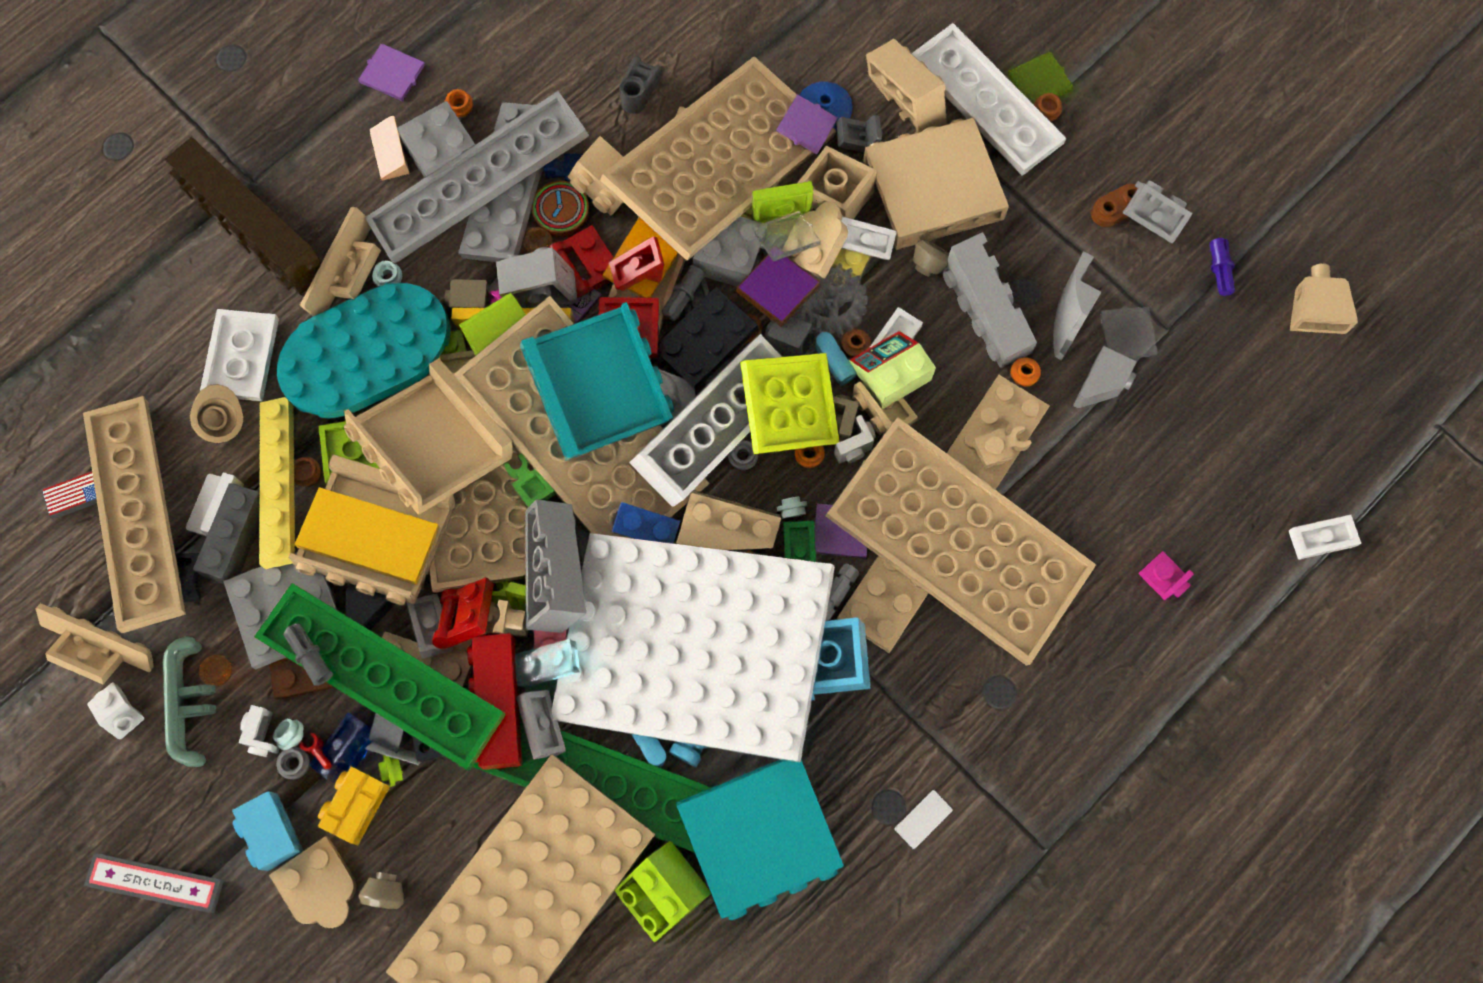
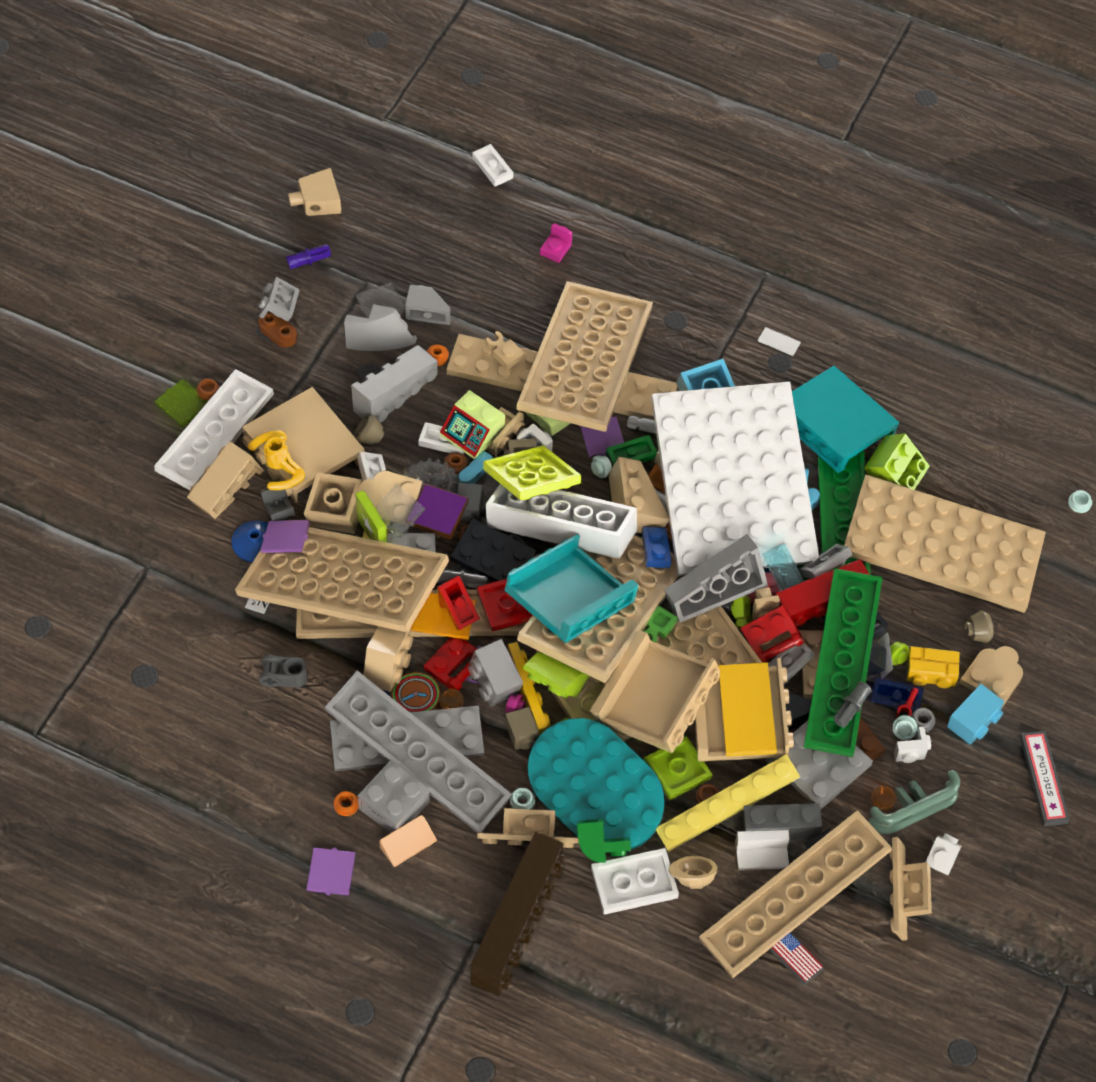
camera: 110 degrees left, 15 degrees down
none -> yellow piece [248,430,305,490]
none -> green brick [577,819,632,863]

